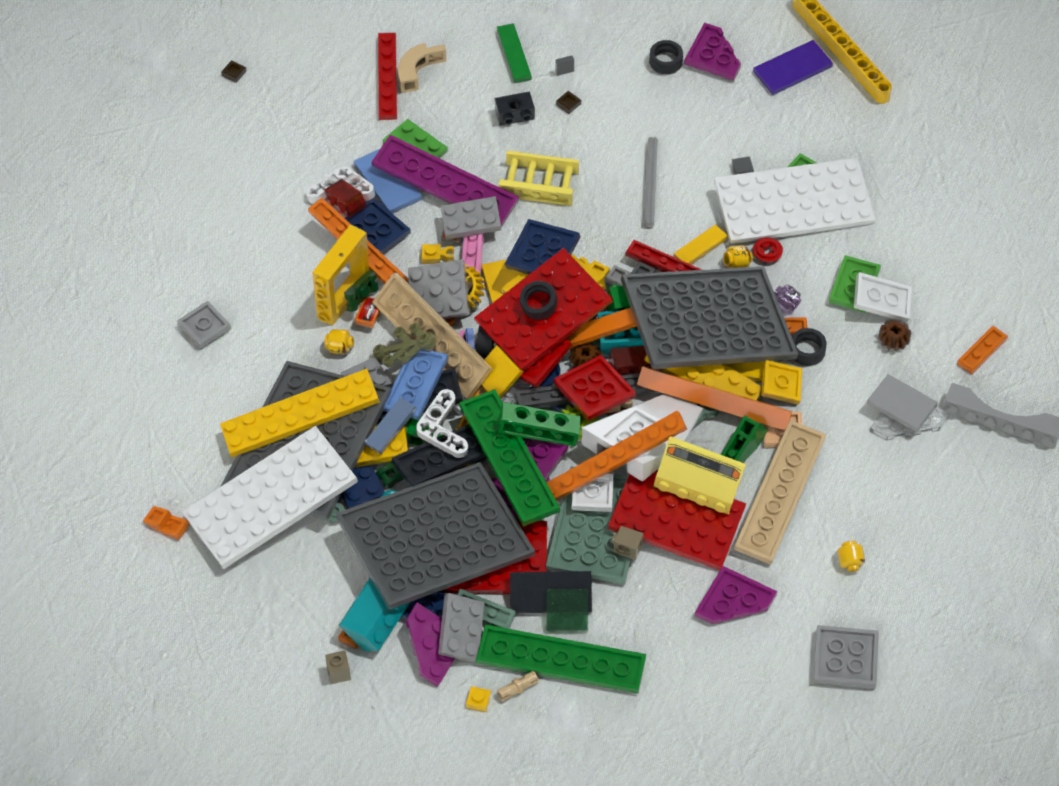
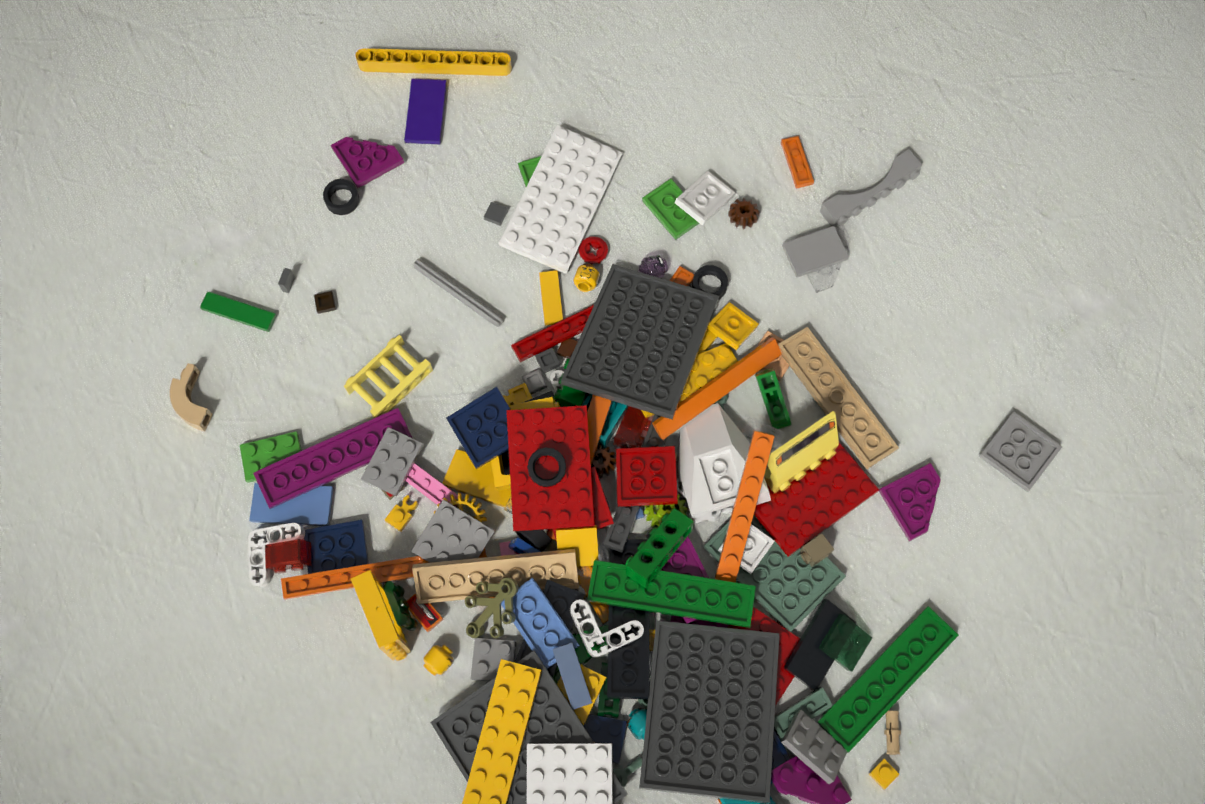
camera: 55 degrees left, 15 degrees up
light grey plate [177,301,231,349] -> none
dark brown tile [221,60,247,83] -> none
red plate [378,32,397,120] -> none
black brick [494,91,535,126] -> none
yellow head [837,541,865,572] -> none

